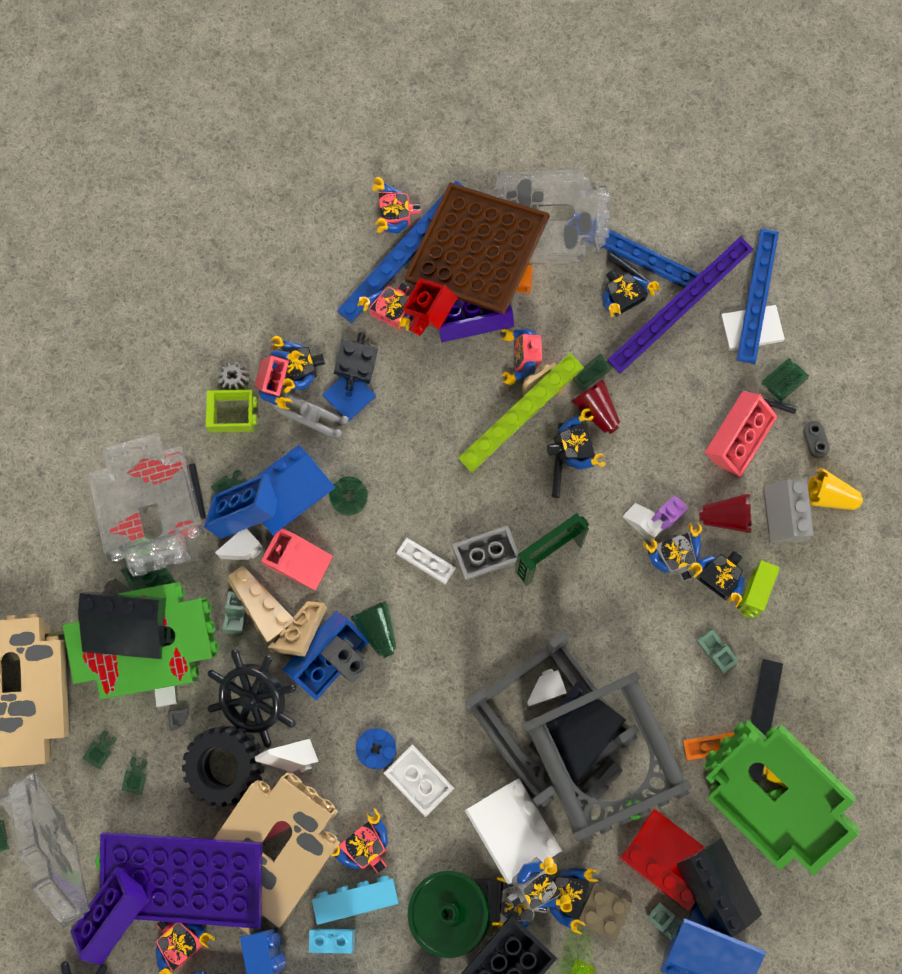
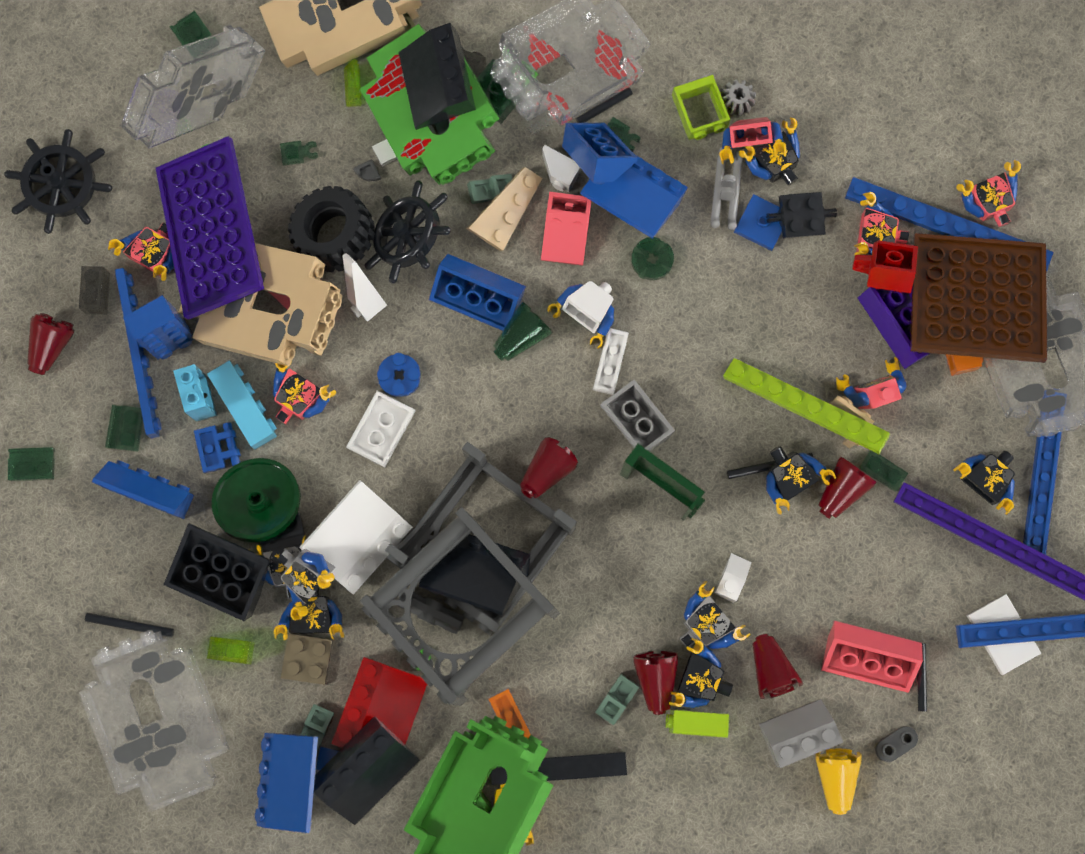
camera: 70 degrees right, 5 degrees up
dark purple slope [70,867,147,965] -> none
clear green plate [82,731,117,769] -> none
tan wing [268,601,327,657] -> none
dark grey brick [320,635,369,683] -> none
white slope [527,669,567,708] -> none
black bar [607,253,651,282] -> none
medium lavender hinge [651,495,689,530] -> none
clear green plate [762,358,809,402] -> none
none -> blue plate [194,422,241,474]
none -> clear neon green slope [344,59,362,107]
none -> dark red cone [520,437,578,498]
none -> white torso [547,281,614,349]
none -> dark red cone [633,651,678,715]

